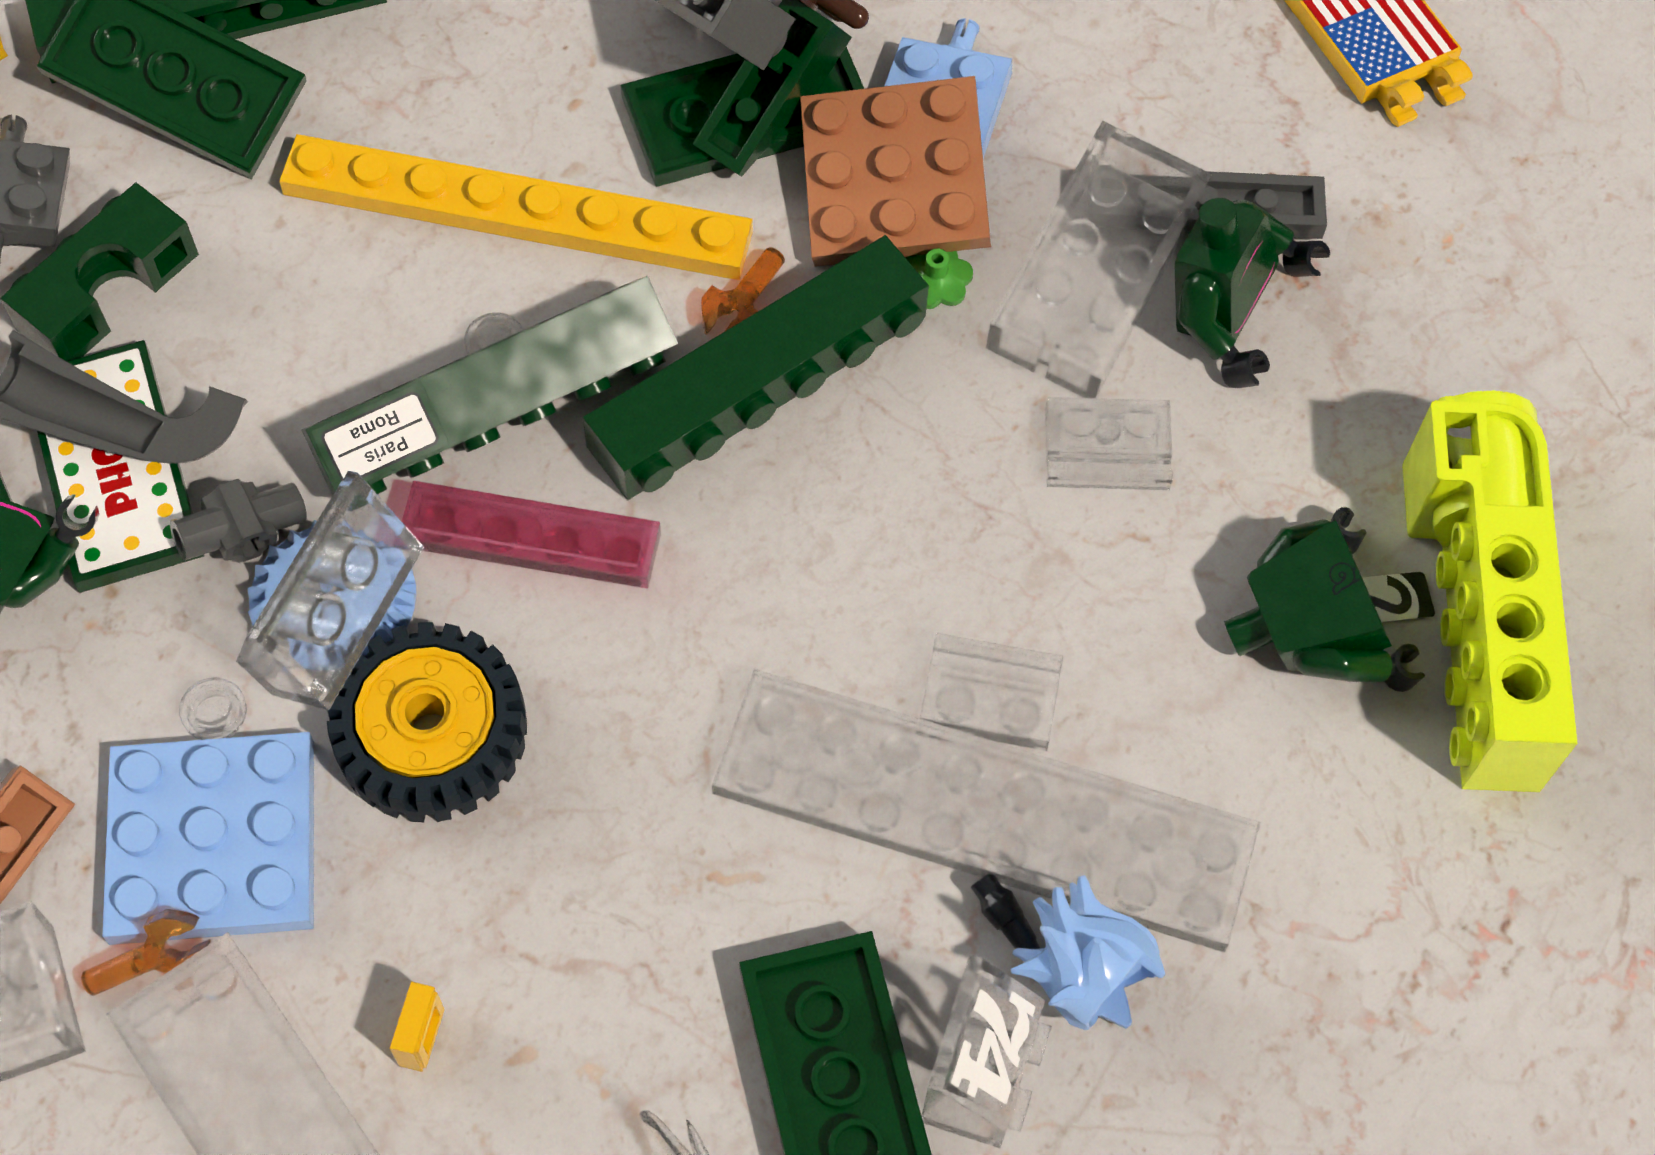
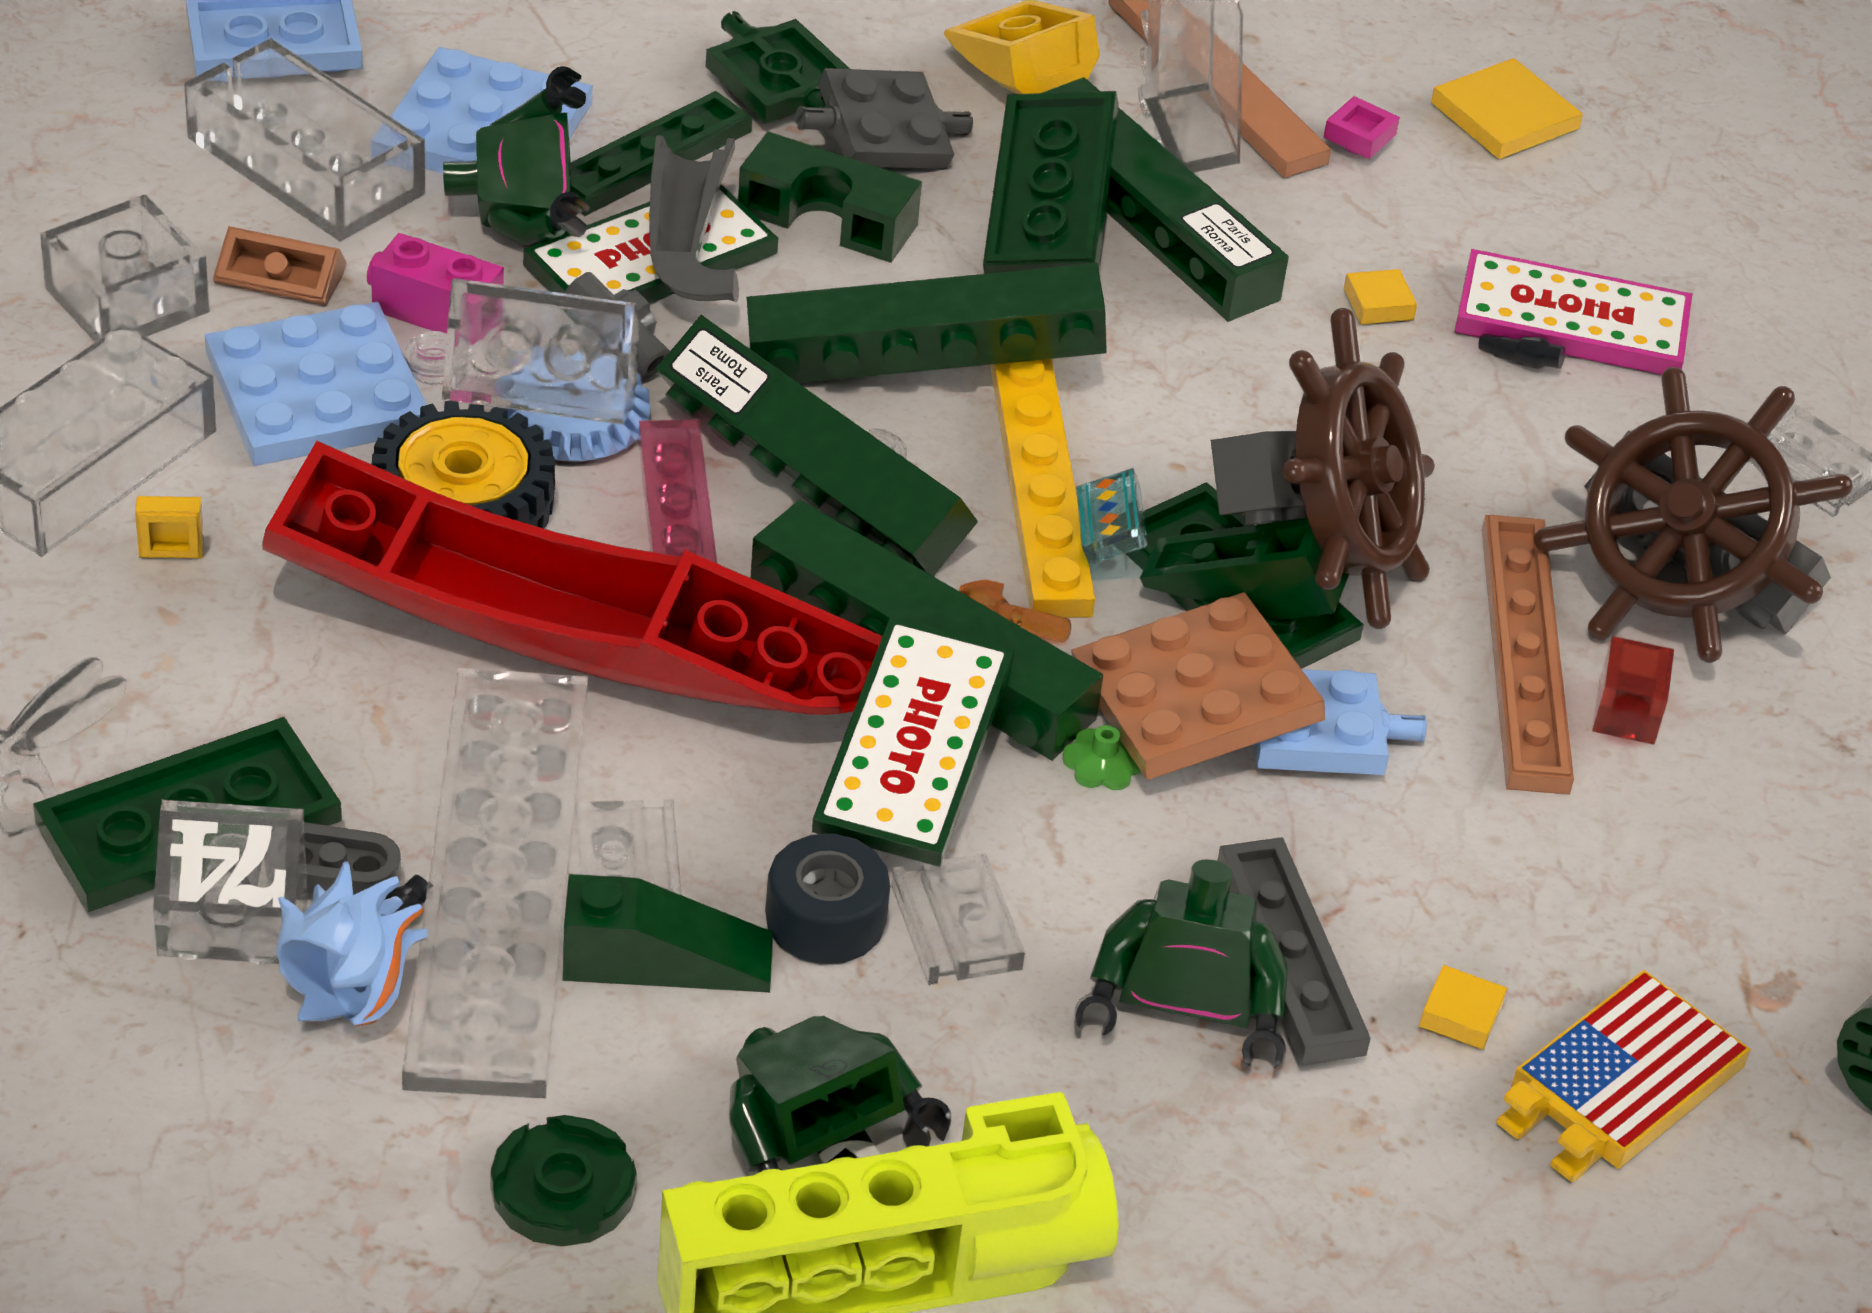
camera: 70 degrees right, 20 degrees down
clear orange bar [81,909,211,996] -> none
clear piece [986,120,1212,403] -> none
none -> red slope [262,440,882,715]
none -> dark grey plate [264,822,401,895]
none -> dark pink brick [367,233,504,346]
none -> dark green tile [490,1115,637,1247]
none -> dark green slope [562,874,773,993]
none -> dark green brick [746,263,1107,383]
none -> black wheel [765,834,891,964]
none -> tile [812,617,1014,867]
none -> clear light blue tile [1076,468,1148,564]
none -> yellow tile [1419,965,1508,1050]

